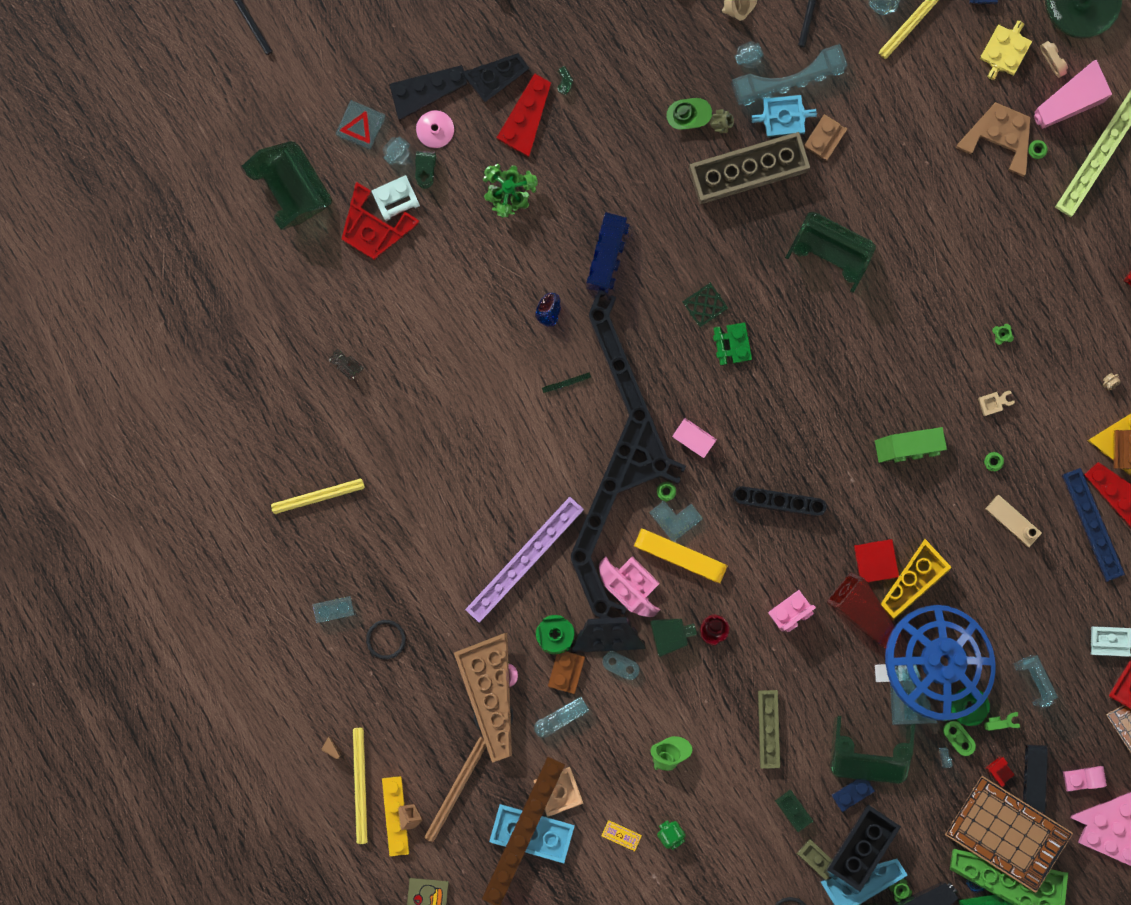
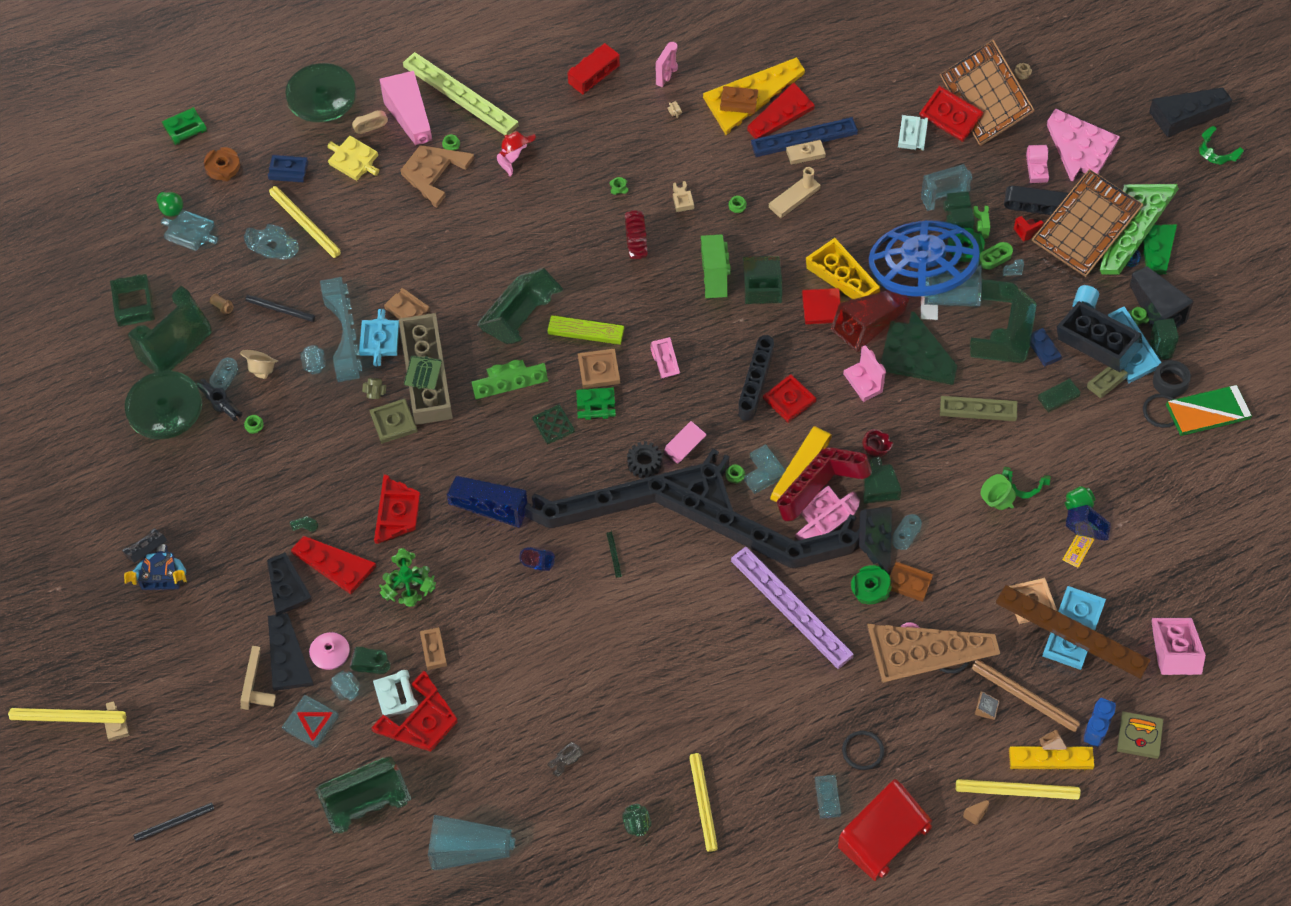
camera: 80 degrees left, 25 degrees down
clear light blue piece [534,696,589,738] -> none
bright green piece [666,98,712,129] -> none
none -> tan piece [241,646,276,710]
none -> bright green plate [244,415,264,433]
none -> olive tile [369,399,417,444]
none -> red wing [374,474,420,544]
none -> clear green piece [404,356,442,390]
none -> medium nougat plate [420,627,447,670]
none -> clear light blue slope [428,815,515,870]
none -> bright green bracket [472,360,548,399]
none -> hair [497,131,536,177]
none -> lime tile [548,315,624,345]
none -> medium nougat plate [578,349,620,389]
none -> clear green head [622,804,652,837]
none -> dark red gear [625,210,648,259]
none -> black tyre [627,441,662,479]
none -> bright pink plate [650,337,680,379]
none -> clear green slope [743,256,782,304]
none -> red tile [763,374,816,423]
none -> dark red beam [777,447,872,521]
none -> tan plate [786,140,826,165]
none -> red windscreen [838,779,932,881]
none -> clear green wing [881,311,957,385]
none -> clear green piece [943,191,974,230]
none -> slope [975,692,999,720]
none -> green helmet [1002,467,1051,498]
none -> clear blue slope [1066,505,1111,541]
none -> medium azure piece [1073,285,1099,309]
none -> blue brick [1084,698,1116,747]

